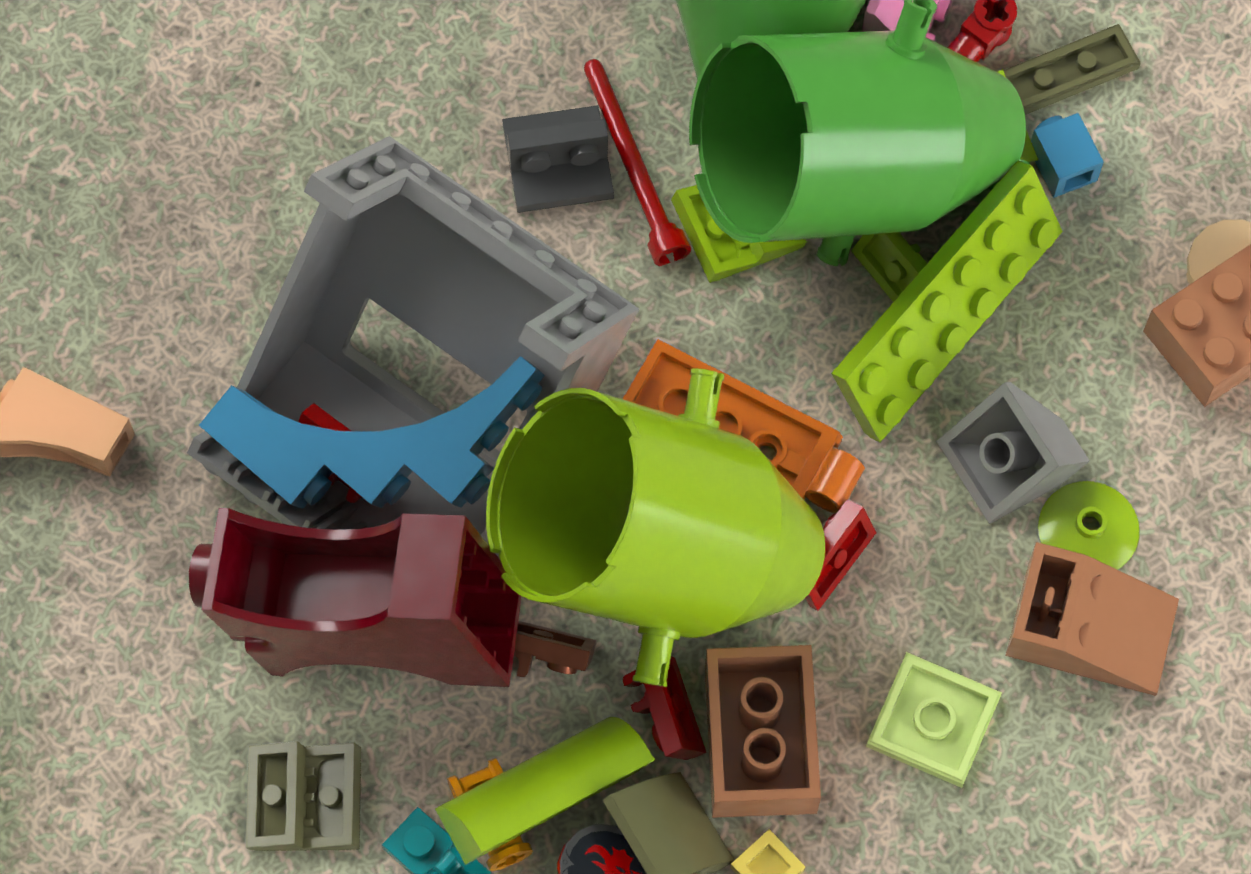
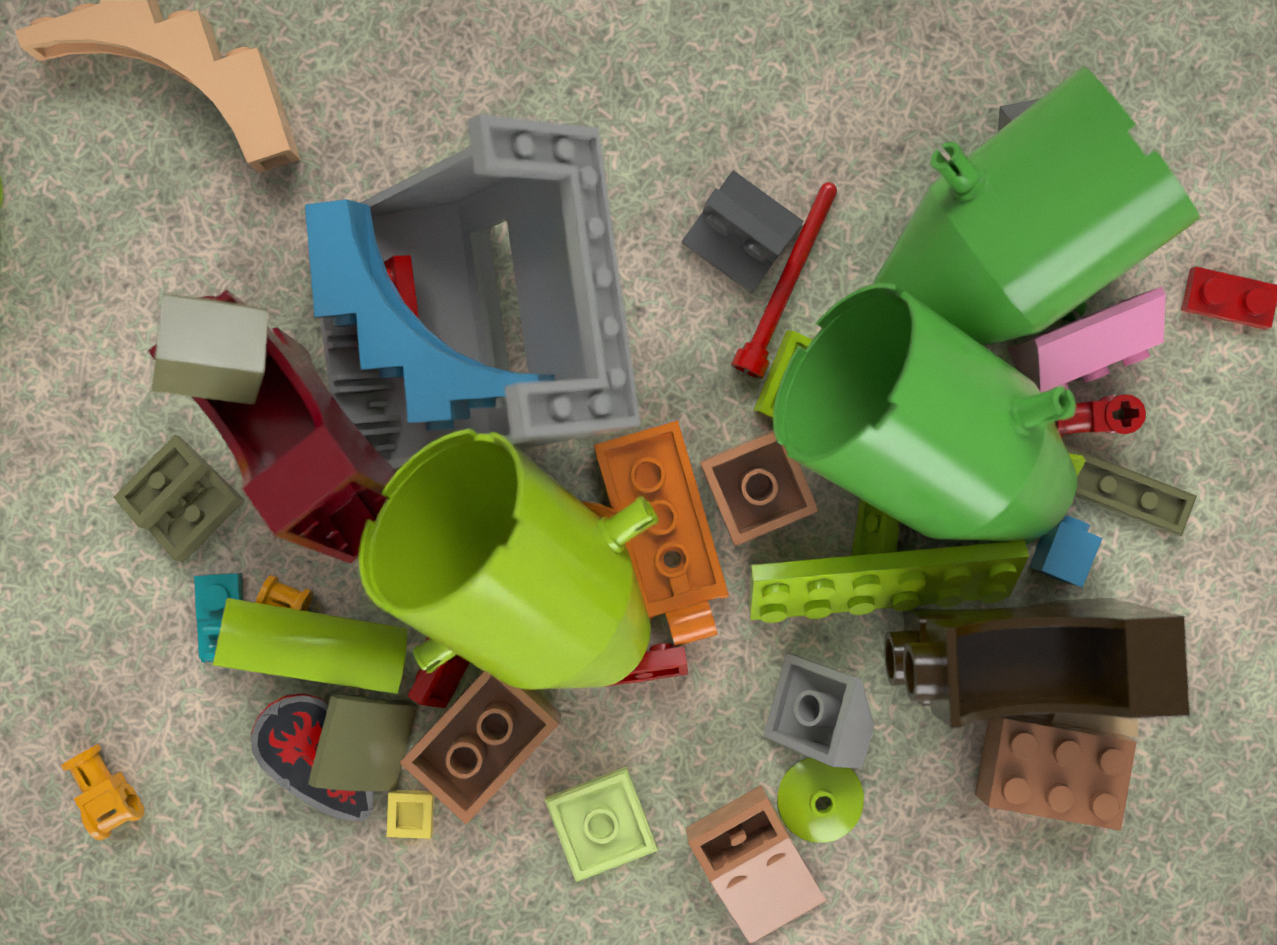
camera: 50 degrees right, 20 degrees up
none -> slope [151,292,269,404]
none -> nougat brick [699,429,819,546]
none -> dark brown brick [884,597,1190,728]

